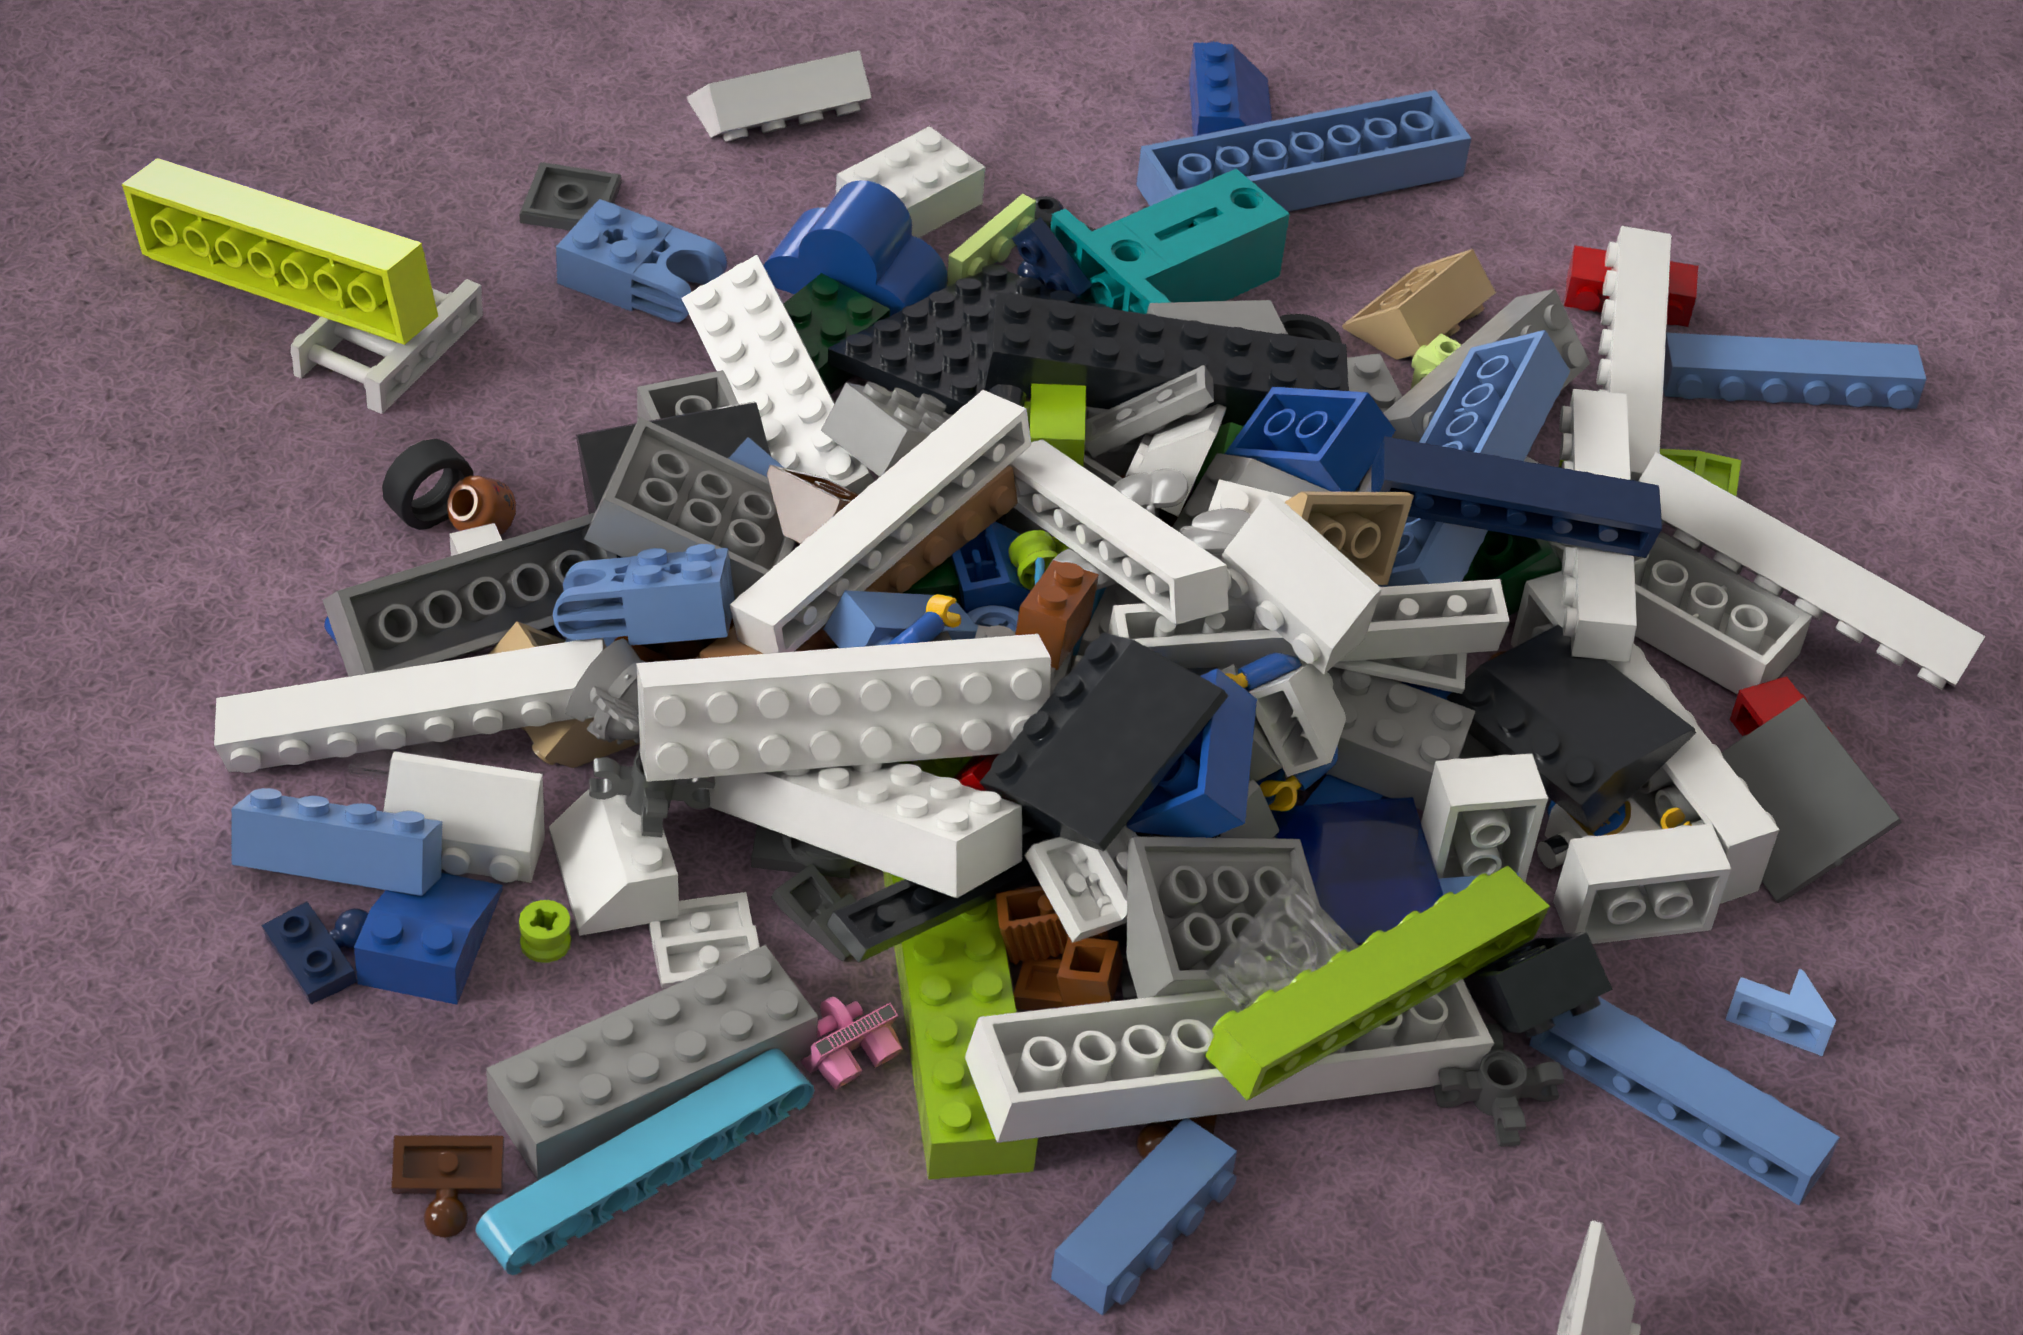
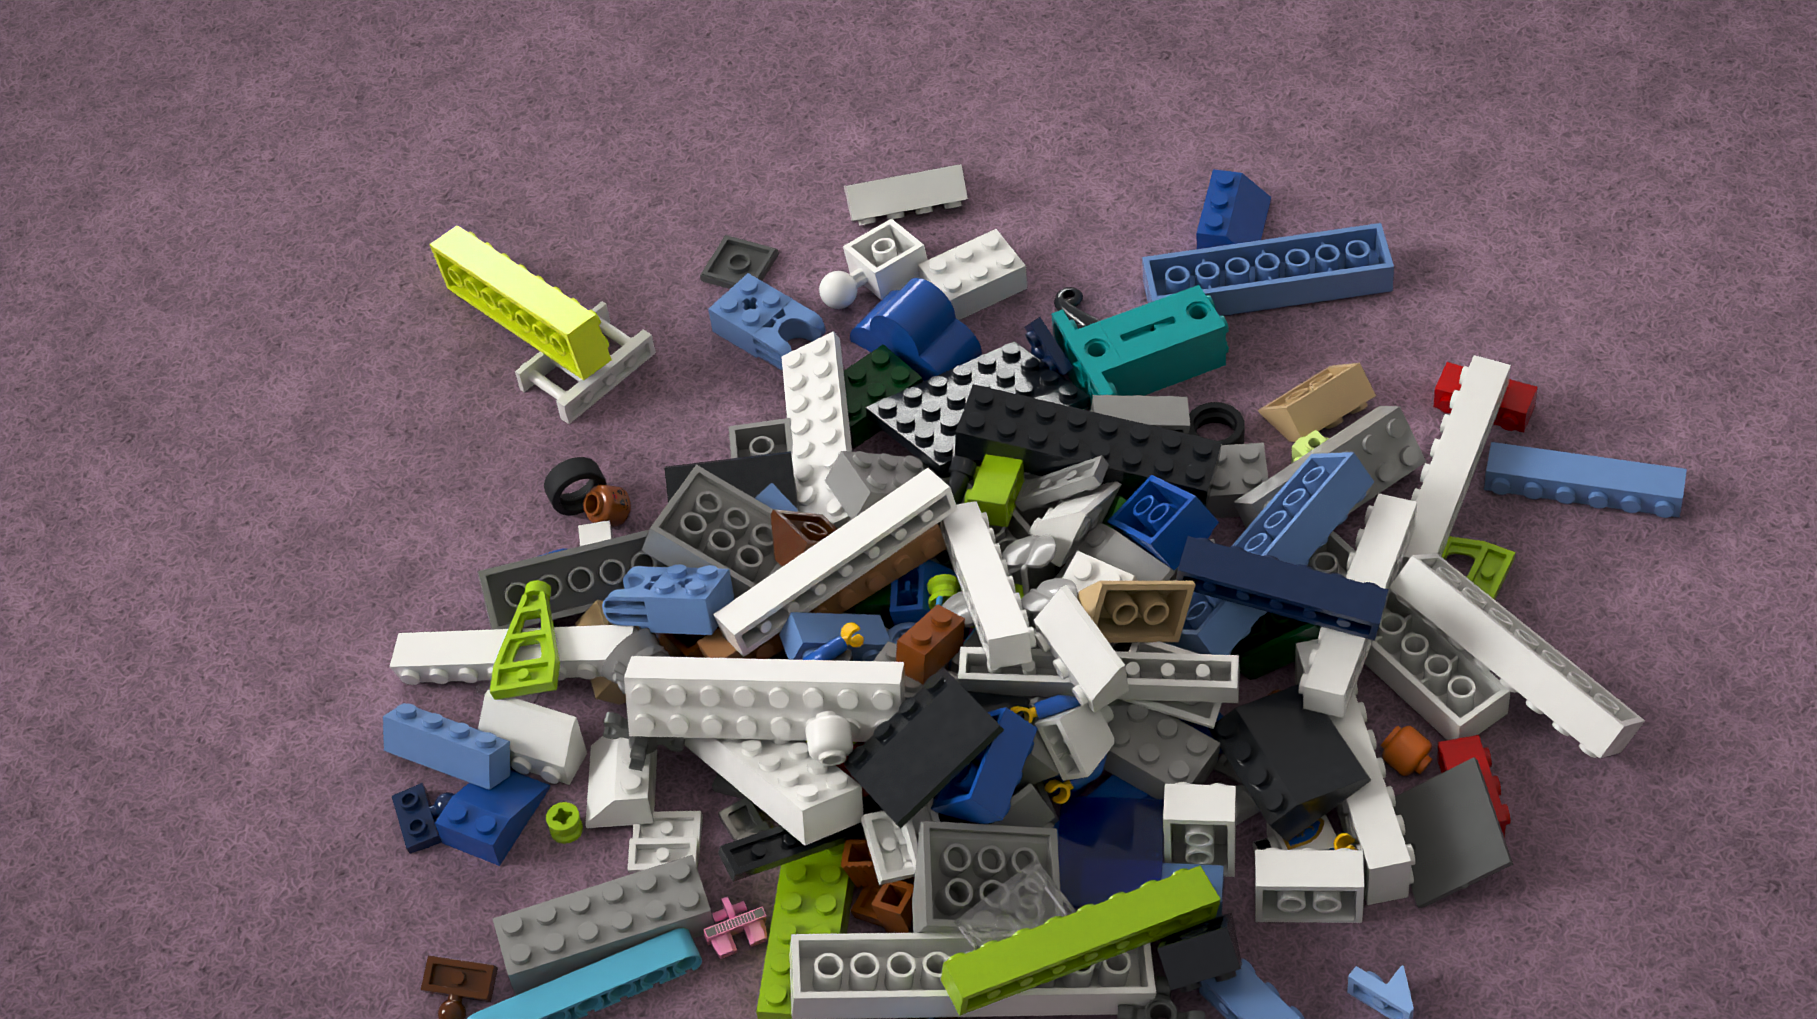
camera: 25 degrees right, 5 degrees up
yellowish green plate [947,194,1036,286] -> none
none -> lime plate [490,580,560,700]
none -> white head [806,711,853,766]
none -> white brick [819,218,928,309]
none -> orange head [1381,726,1433,776]

